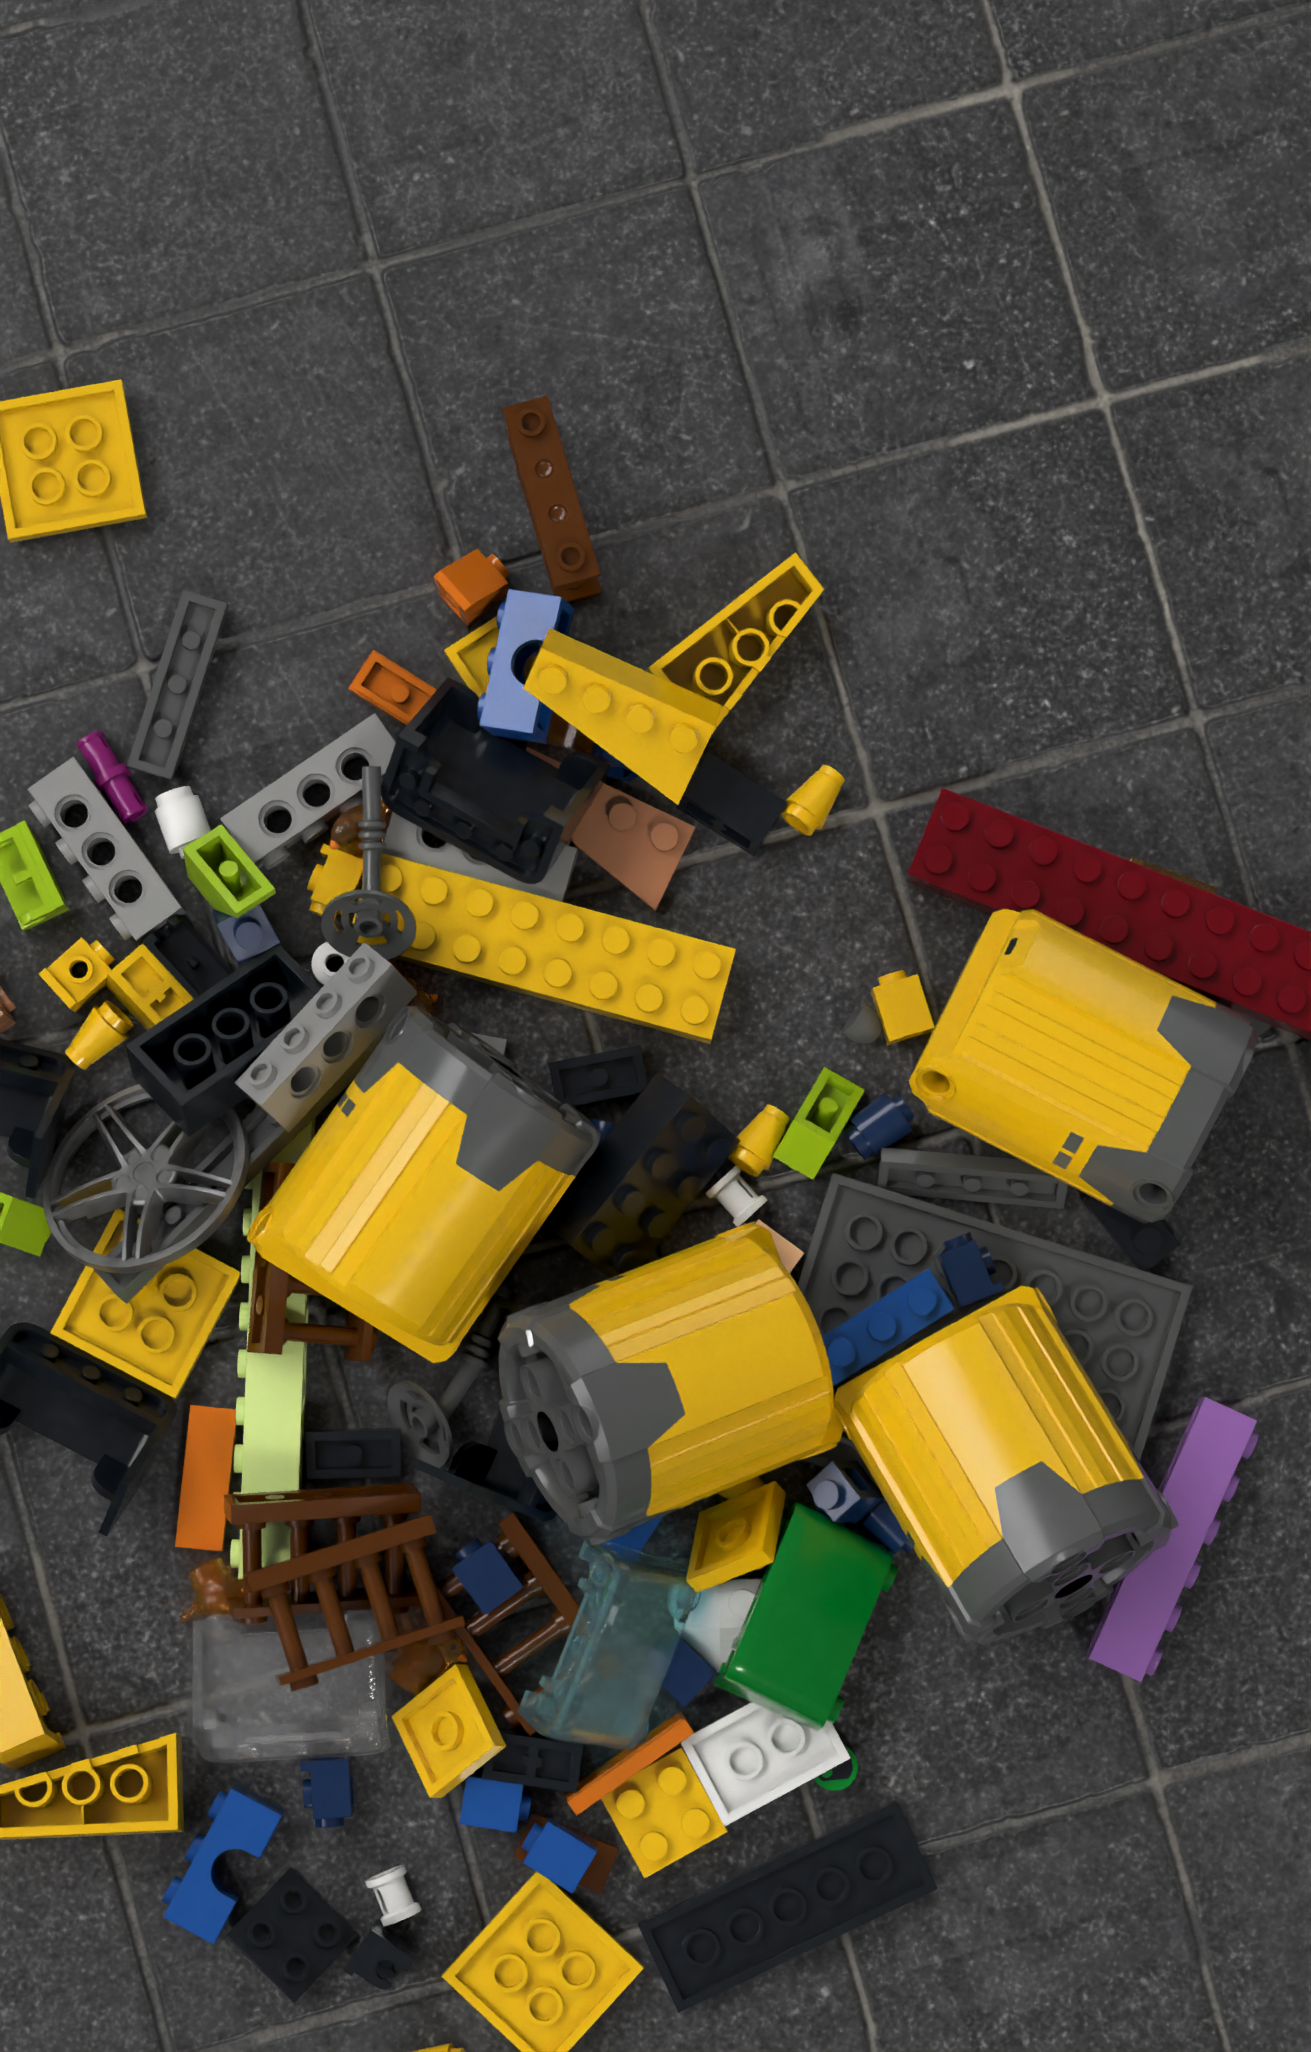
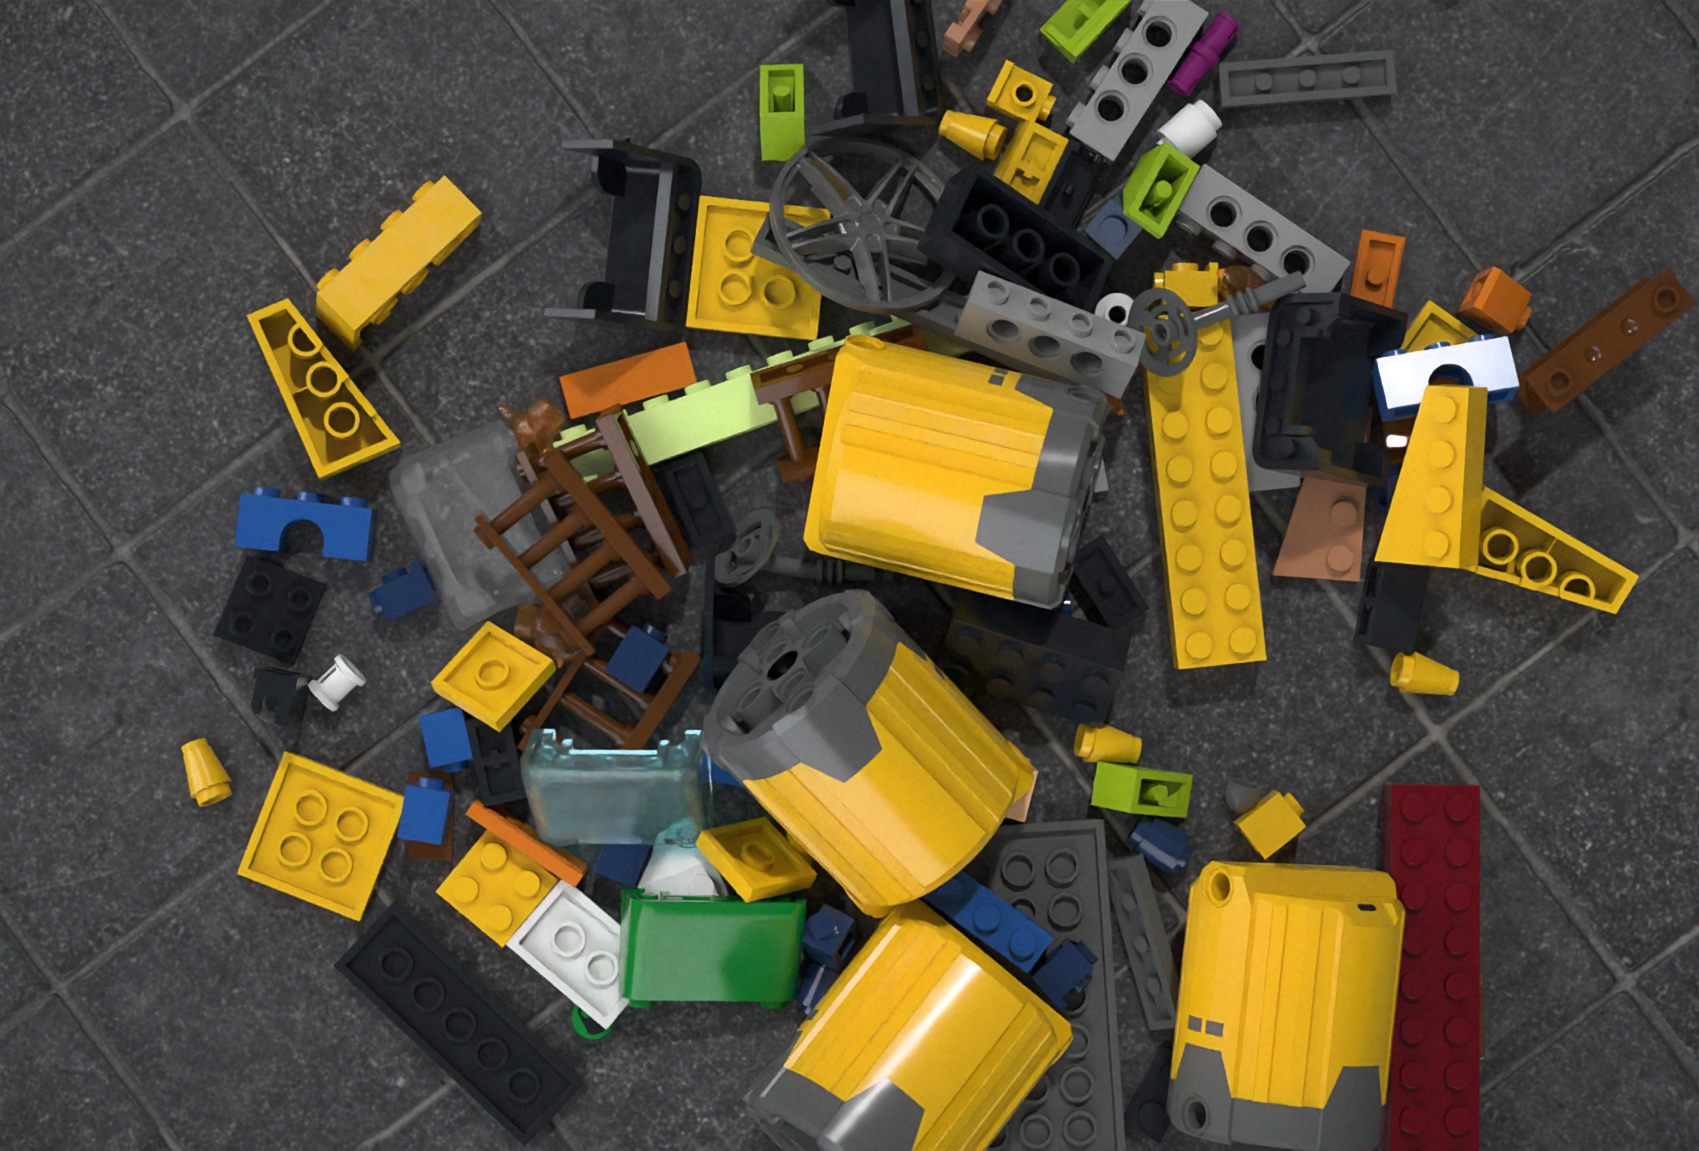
camera: 65 degrees right, 5 degrees up
white bush [705,1165,767,1227] -> none

